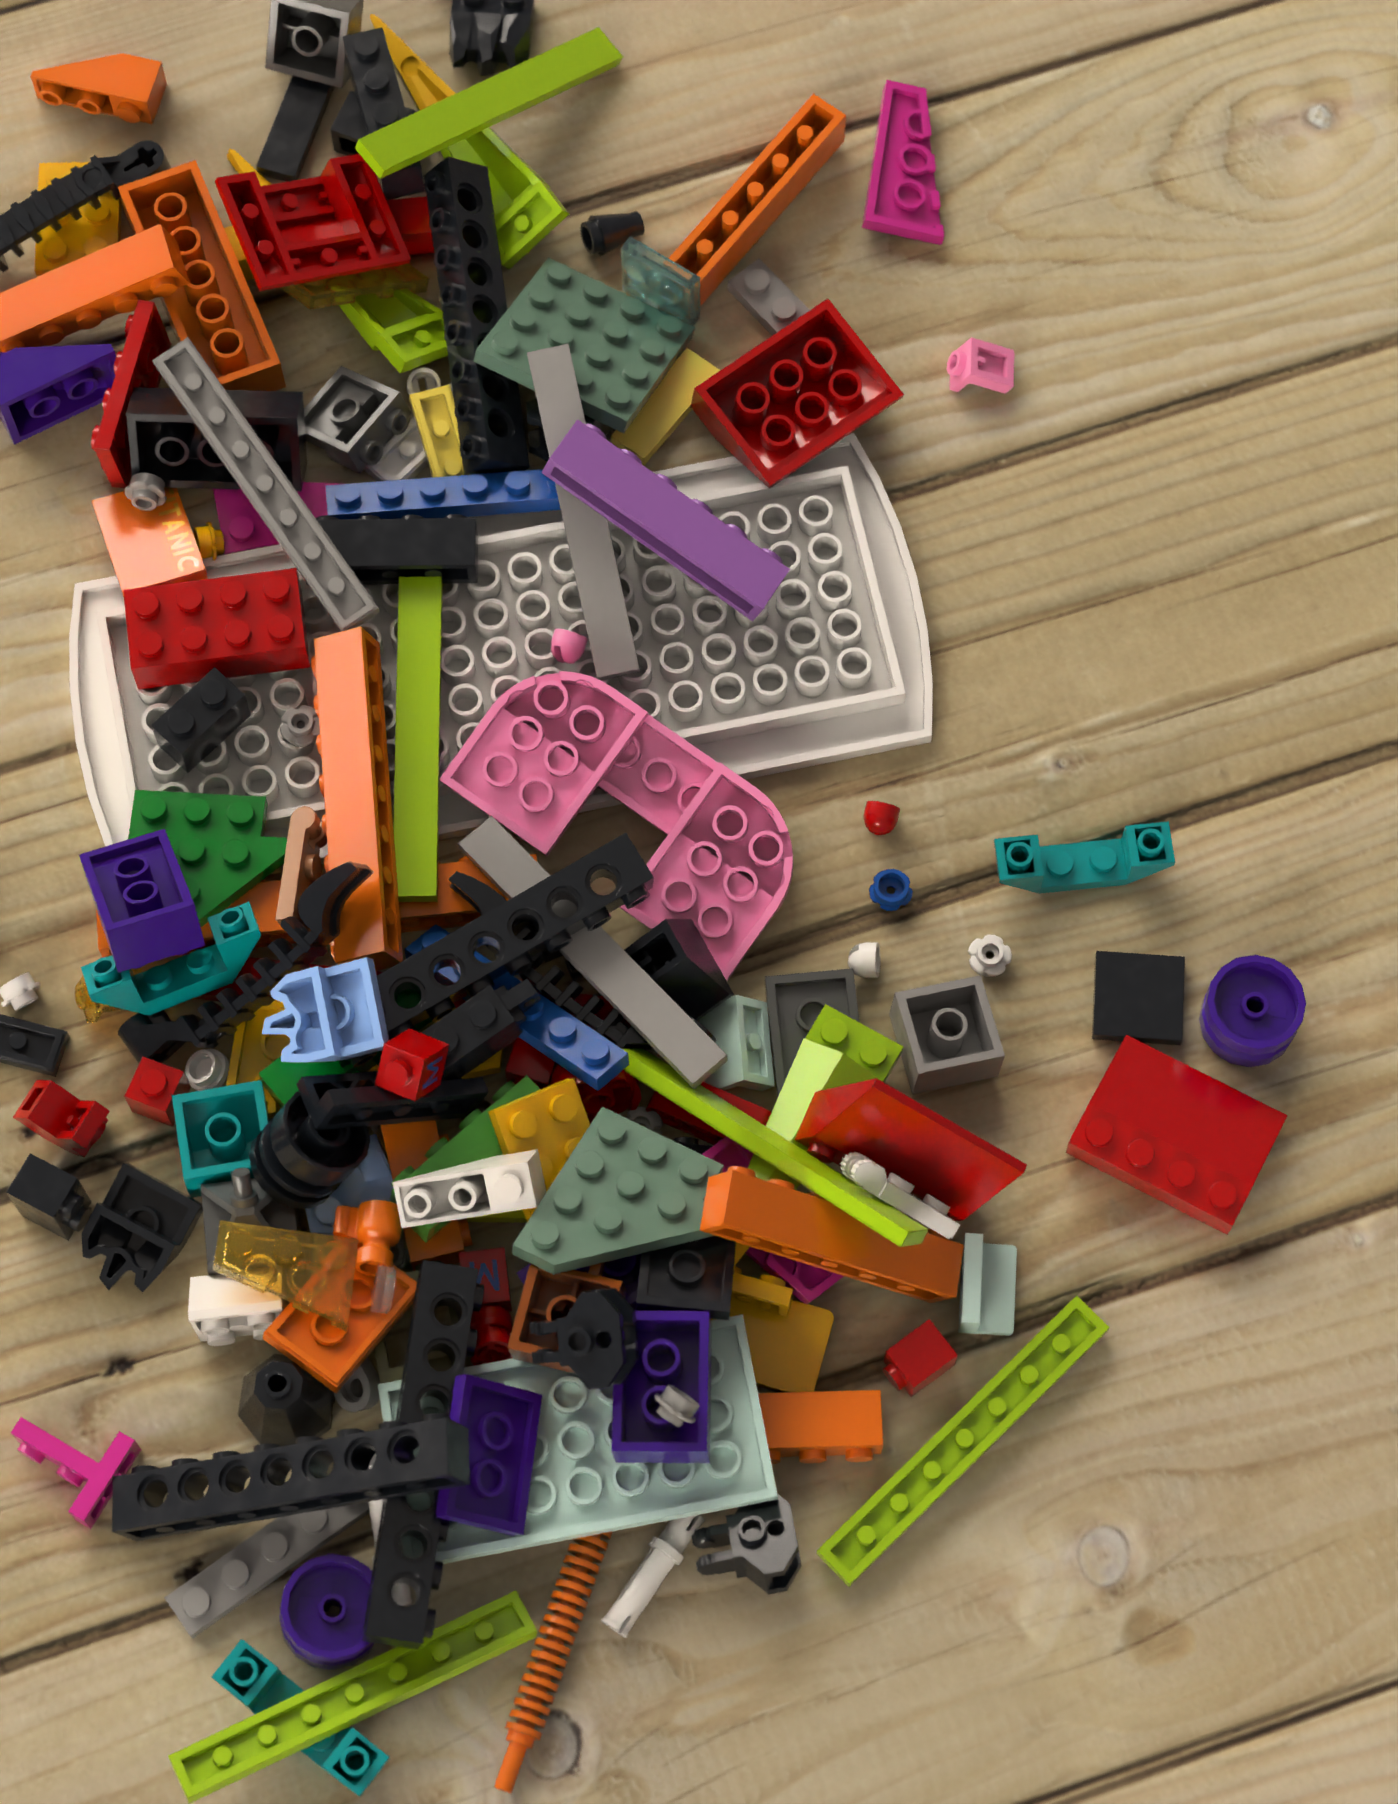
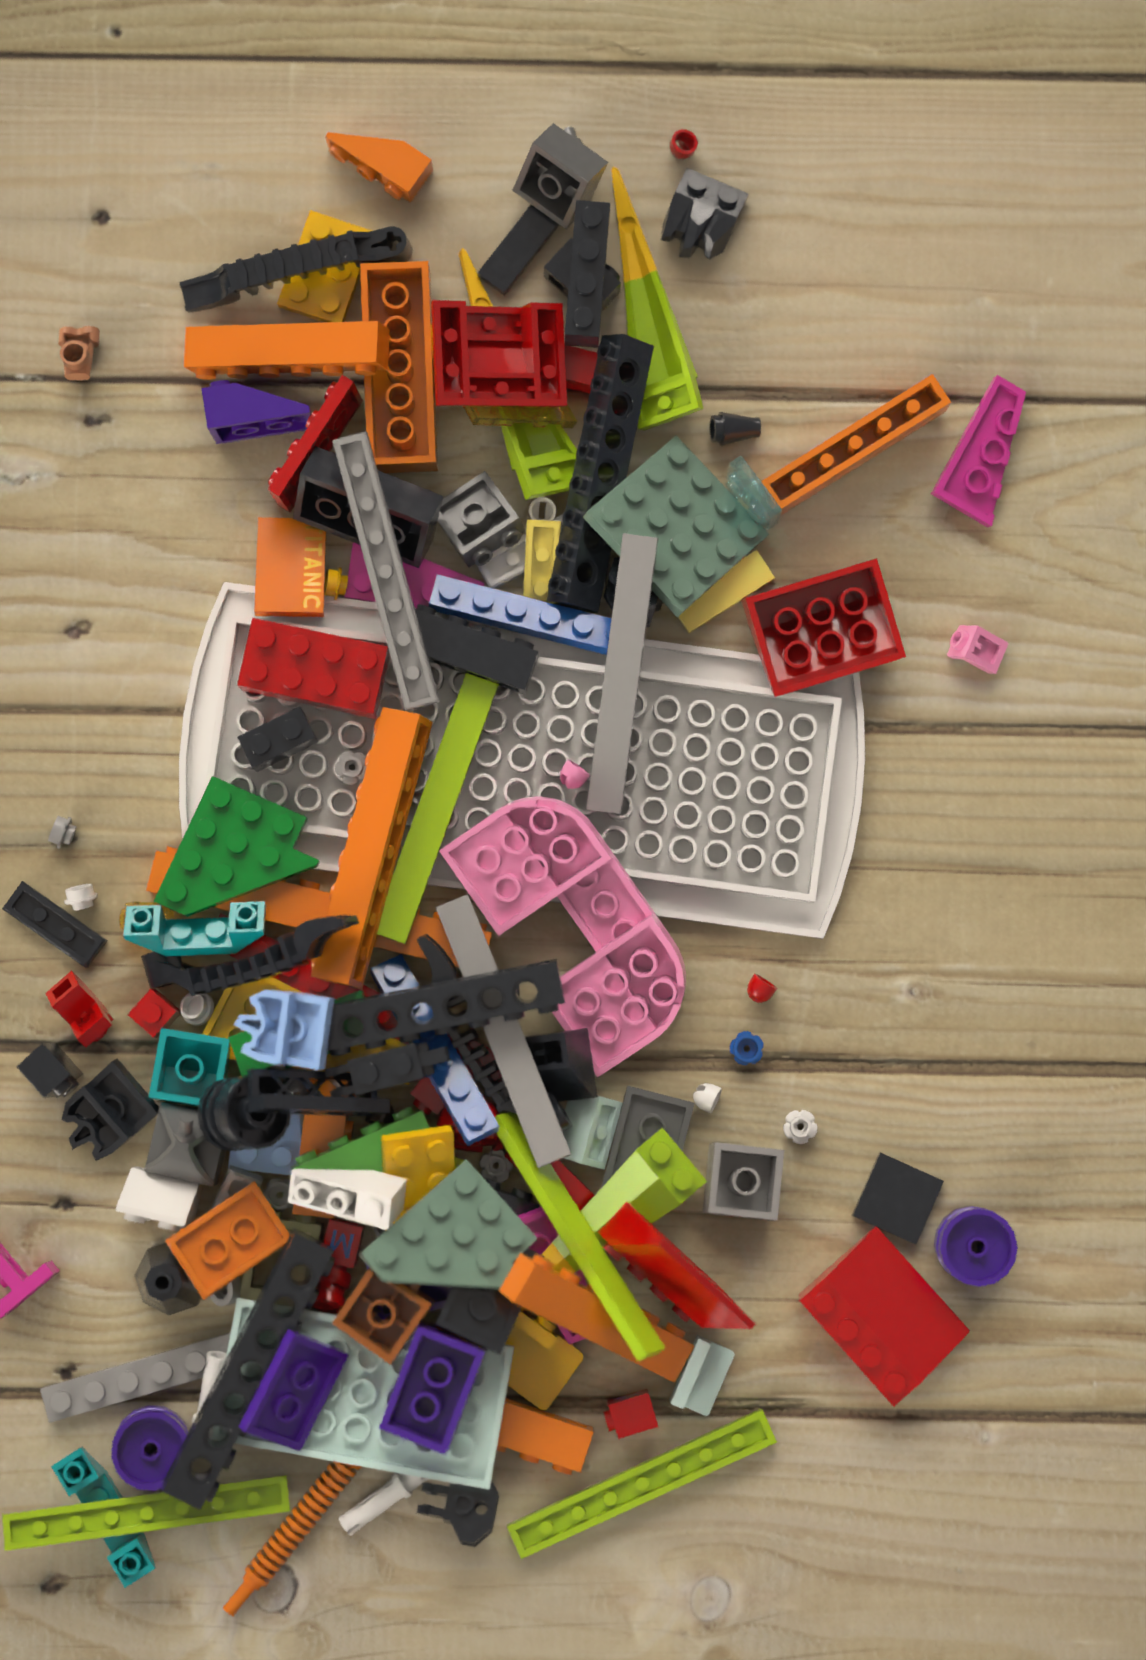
camera: 20 degrees right, 15 degrees up
dark purple slope [79,829,206,973] -> none
black brick [112,1413,470,1541] -> none
light grey plate [124,473,166,511] -> none
clear yellow wing [213,1220,359,1331] -> none
plate [275,806,327,938] -> none
orange piece [333,1200,402,1276] -> none
lime tile [355,27,623,179] -> none
clear tile [370,1265,396,1314] -> none
red brick [375,1028,449,1101] -> none
black hinge [529,1288,639,1389] -> none
medium lavender brick [541,419,790,622] -> none
light grey plate [655,1384,700,1427] -> none
light grey plate [728,258,810,335] -> none
white hinge [840,1151,960,1239] -> none
teal slope [994,821,1175,894] -> none

